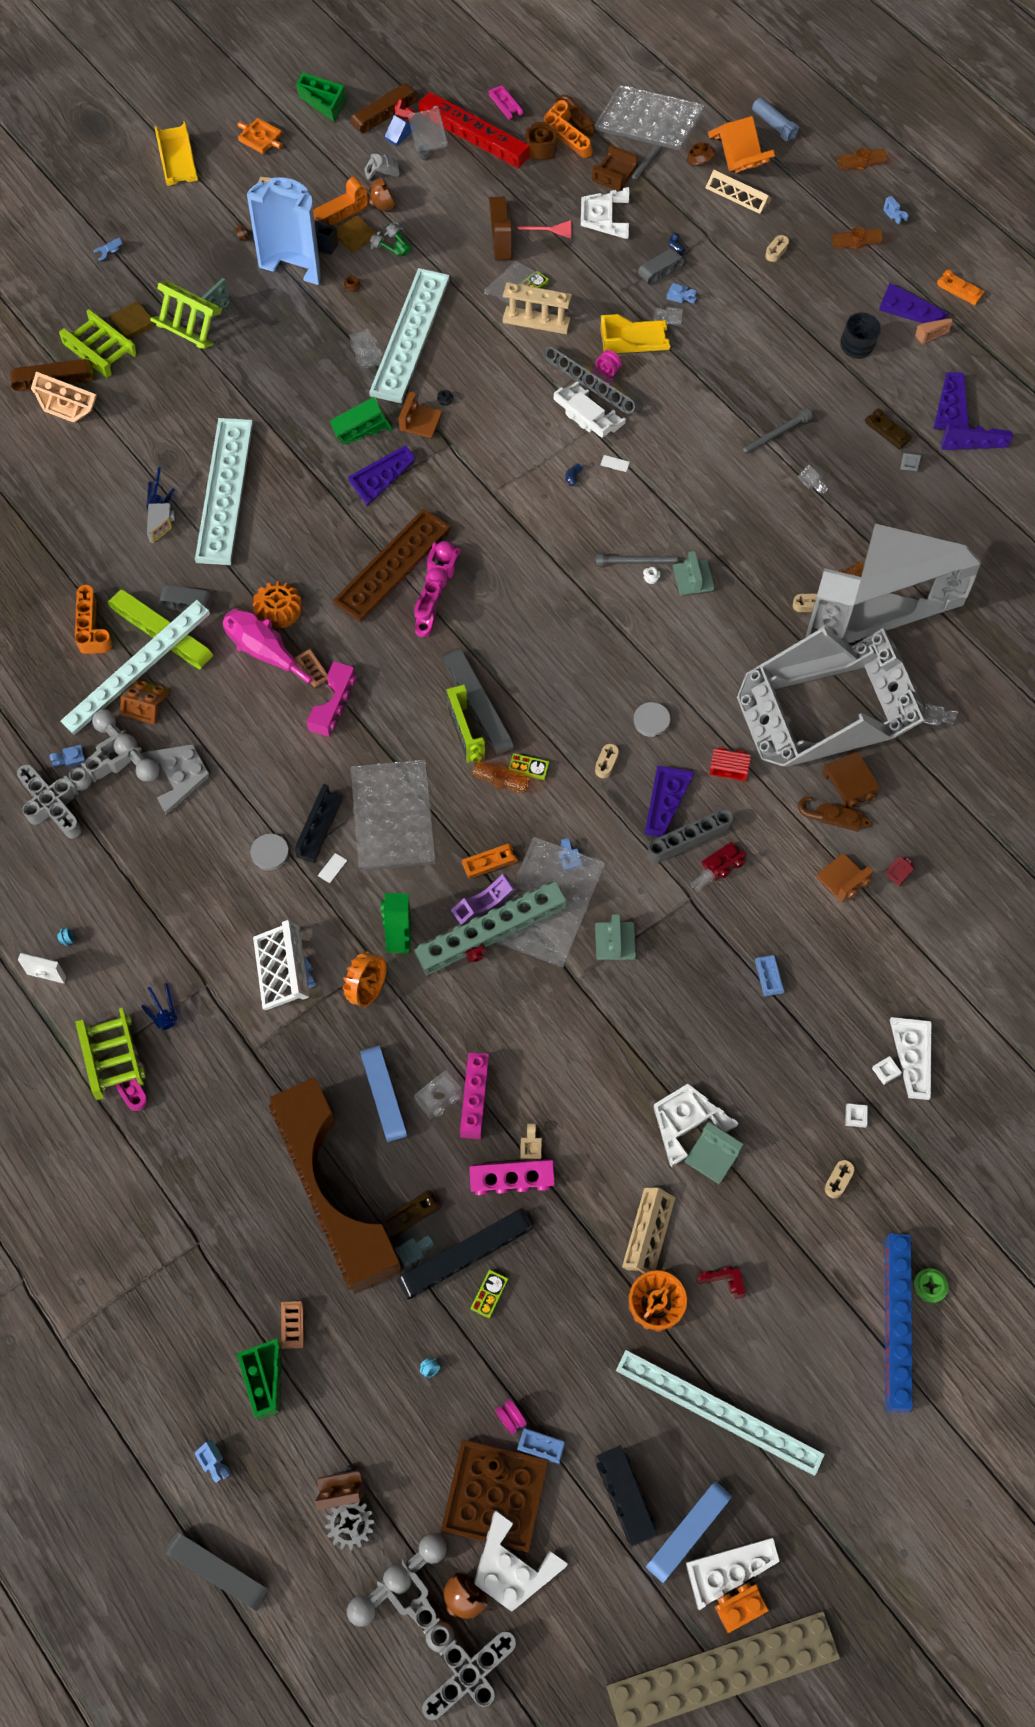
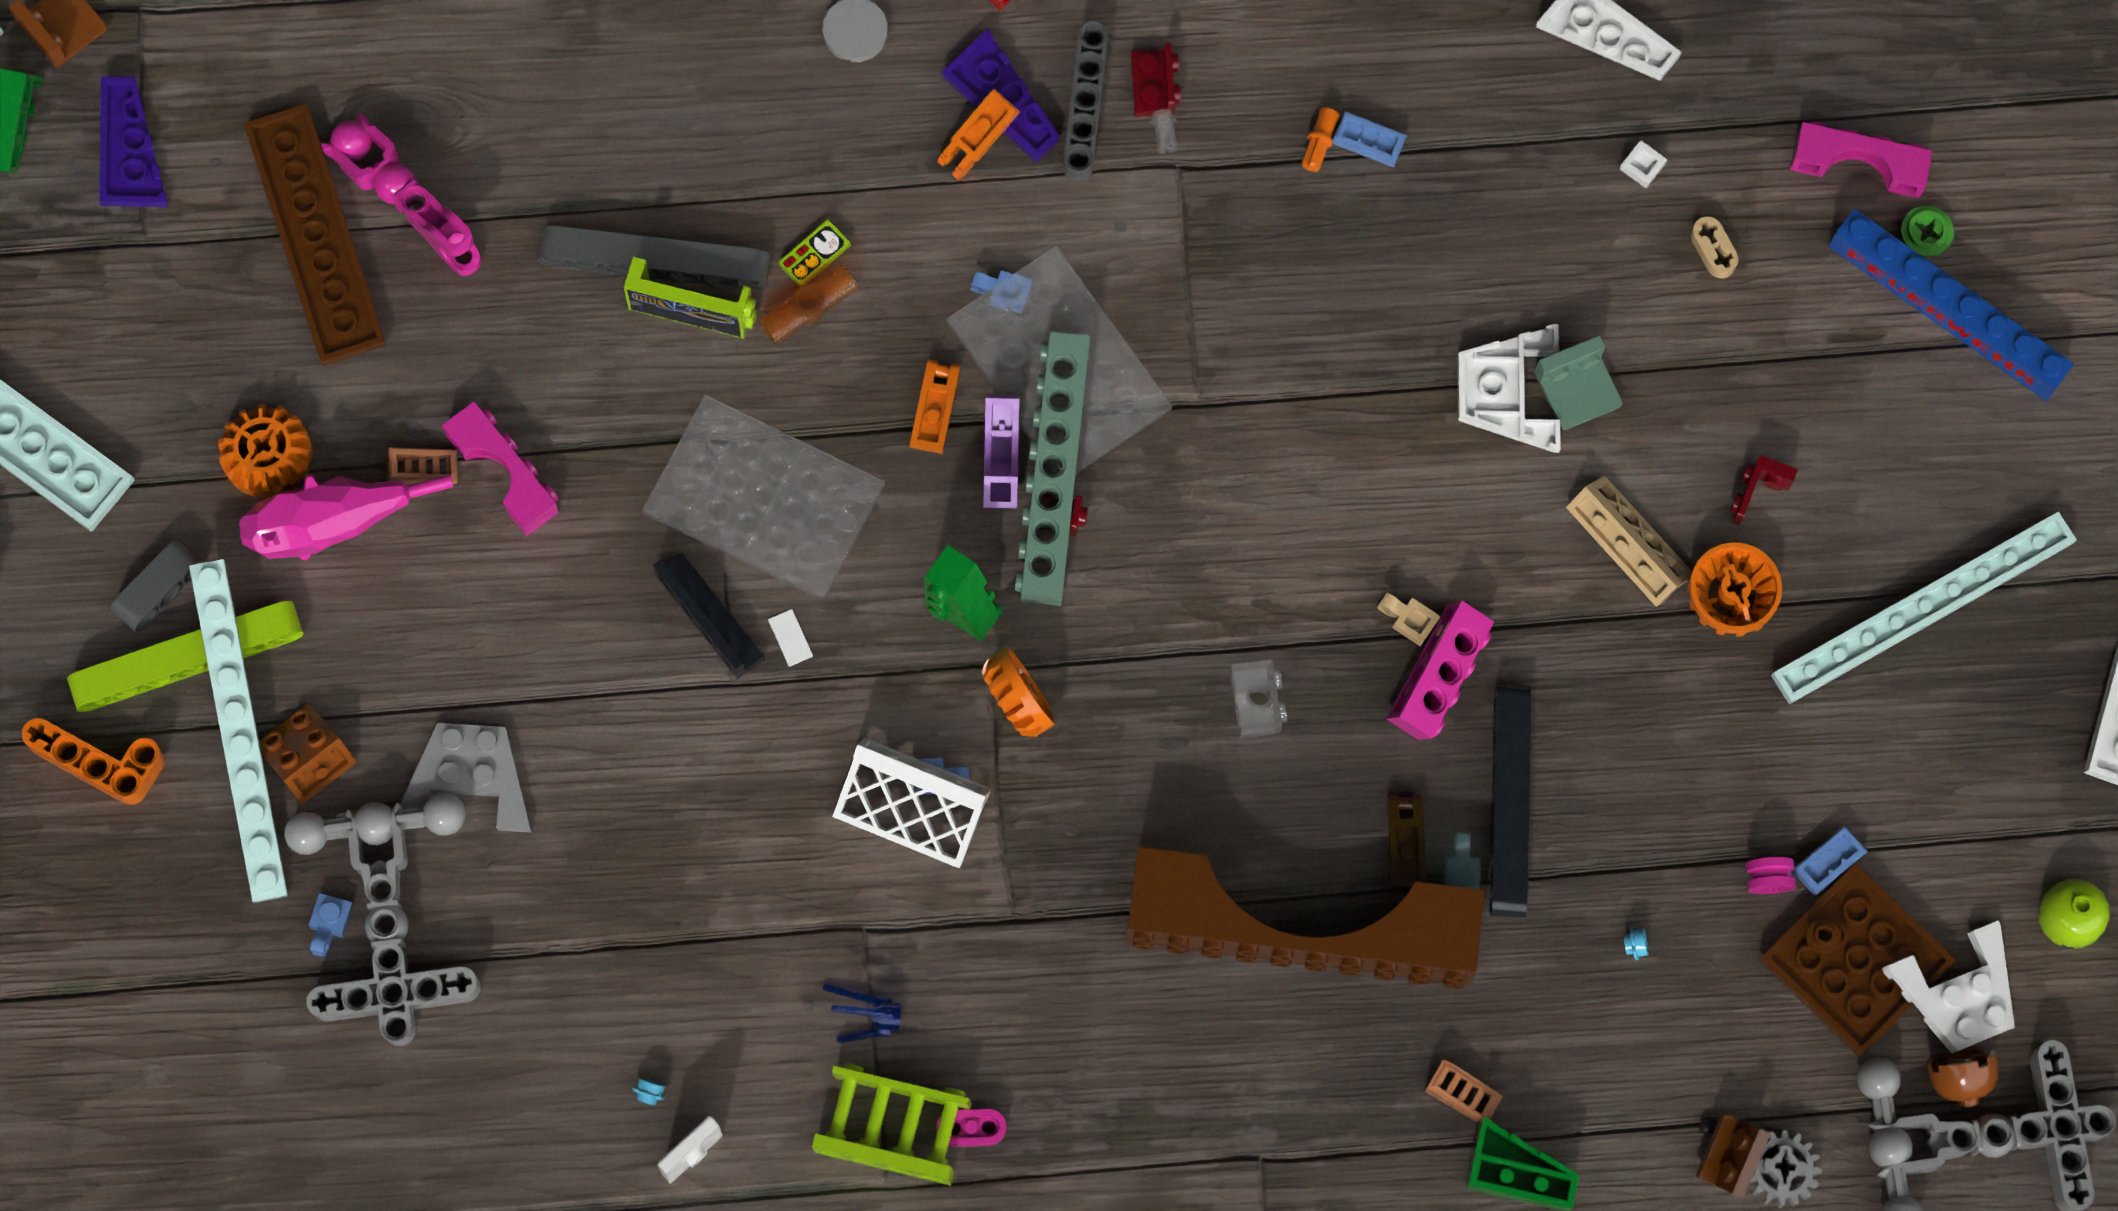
camera: 60 degrees left, 10 degrees up
light grey tile [250,834,289,871] -> none
medium blue beam [360,1045,407,1143] -> none
dark pink brick [460,1052,489,1140] -> none
tile [471,1270,508,1319] -> none
black wedge [594,1445,658,1548] -> none
tan beam [595,744,619,778] -> none
sand green bracket [595,914,636,960] -> none
medium blue beam [646,1480,732,1583] -> none
white plate [872,1056,902,1085] -> none
none -> orange hinge [937,89,1020,180]
none -> orange axle [1301,107,1340,172]
none -> dark pink arch [1790,121,1933,198]
none -> lime cylinder [2038,879,2110,949]

